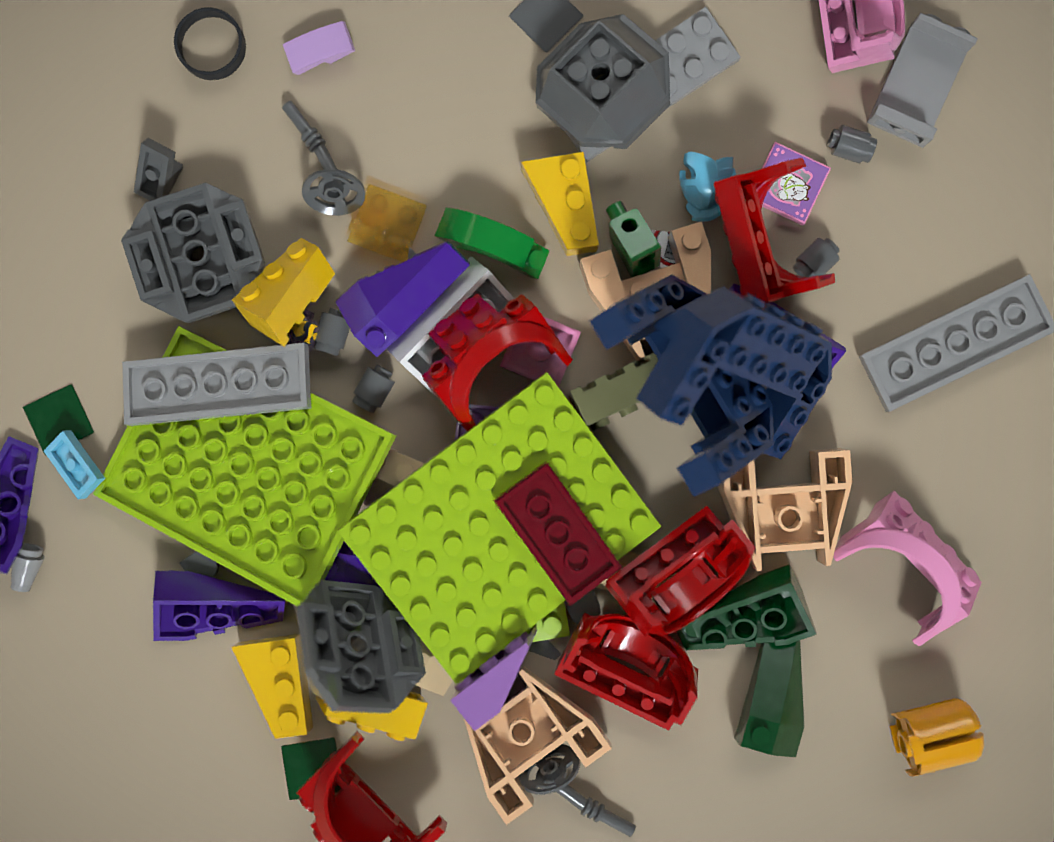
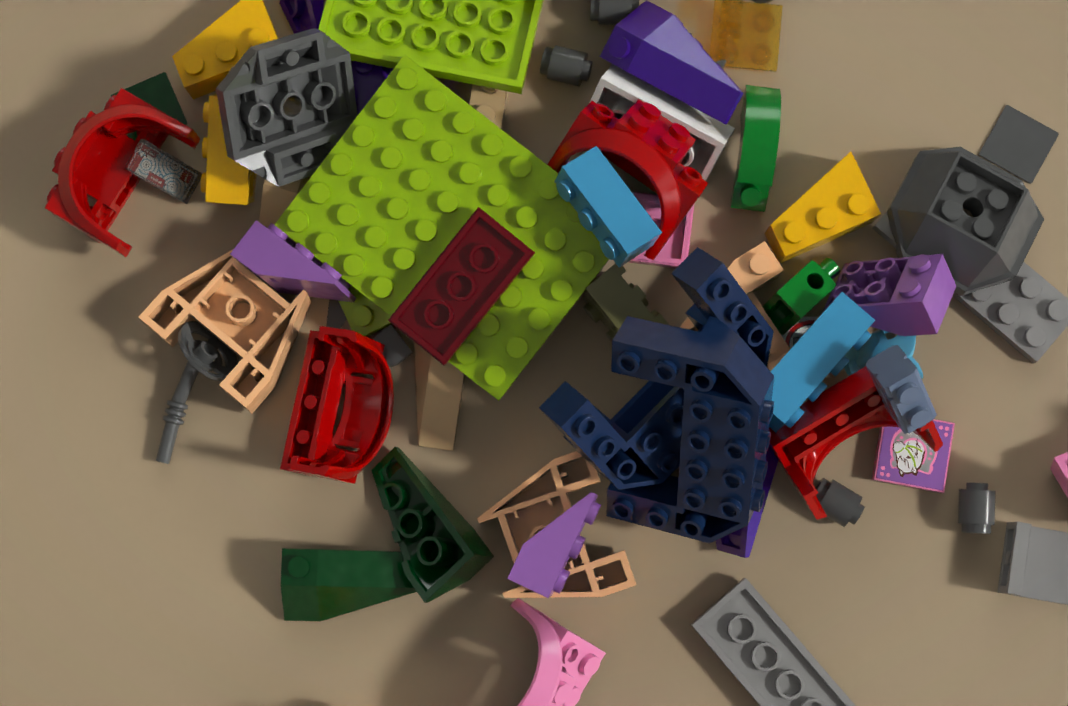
camera: 75 degrees right, 5 degrees down
red piece [605,506,756,636] -> none
none -> clear smoke tile [124,139,202,204]
none -> medium lavender slope [507,492,601,598]
none -> dark azure brick [555,146,662,267]
none -> dark azure brick [769,292,875,433]
none -> medium lavender slope [823,254,956,336]
none -> sand blue brick [865,345,937,434]

